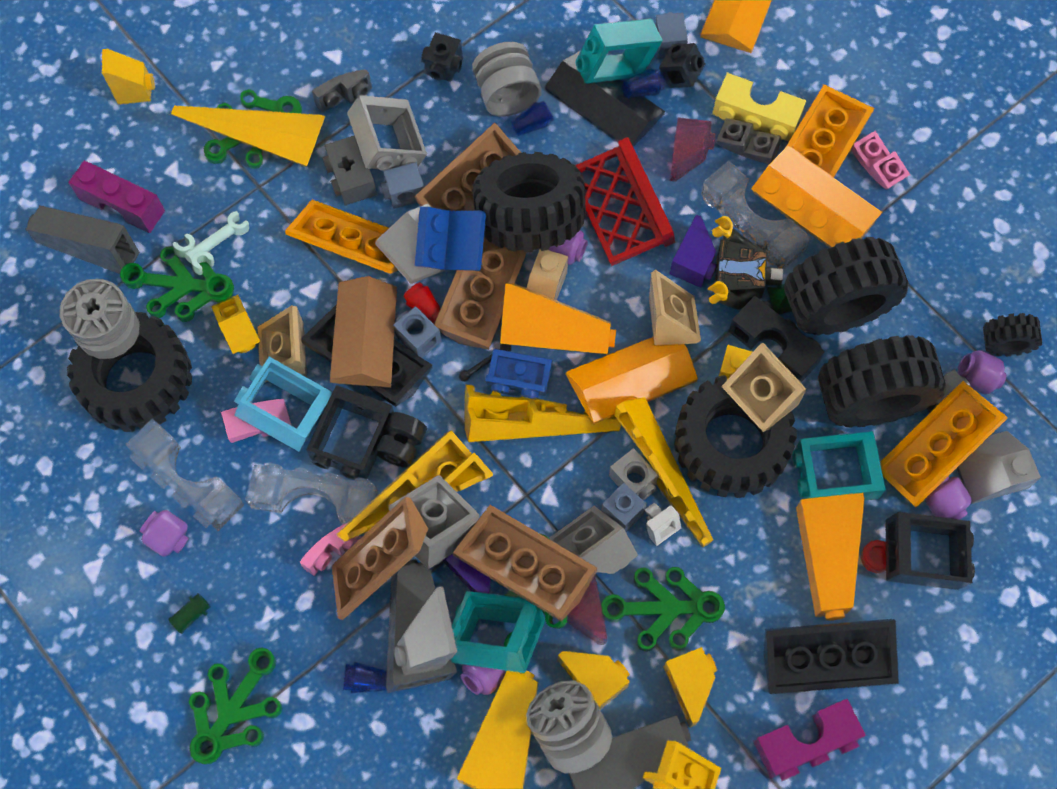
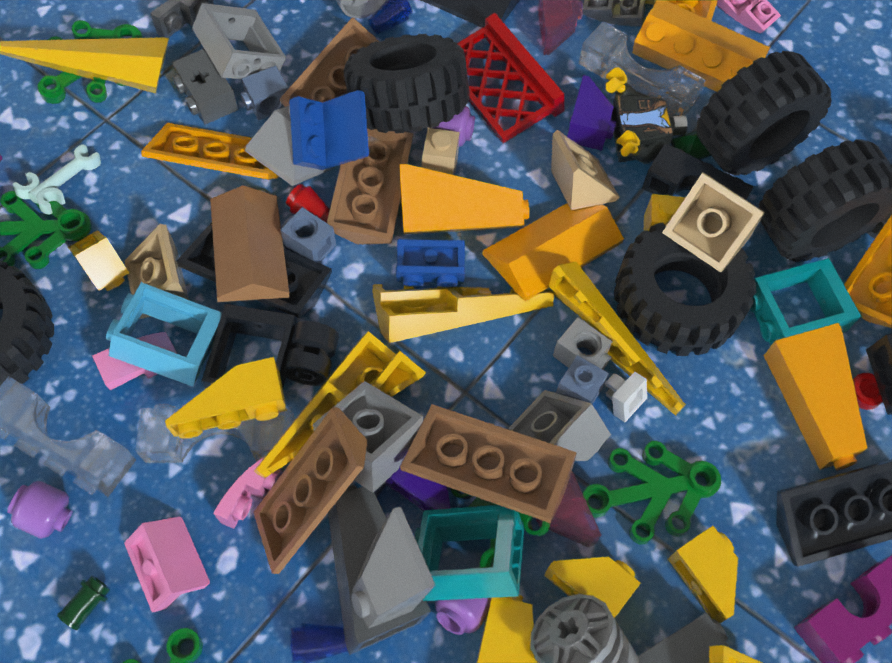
camera: 15 degrees left, 5 degrees down
black hinge [459,344,511,382] -> none
none -> bright pink panel [124,517,210,613]
none -> yellow slope [165,357,287,439]

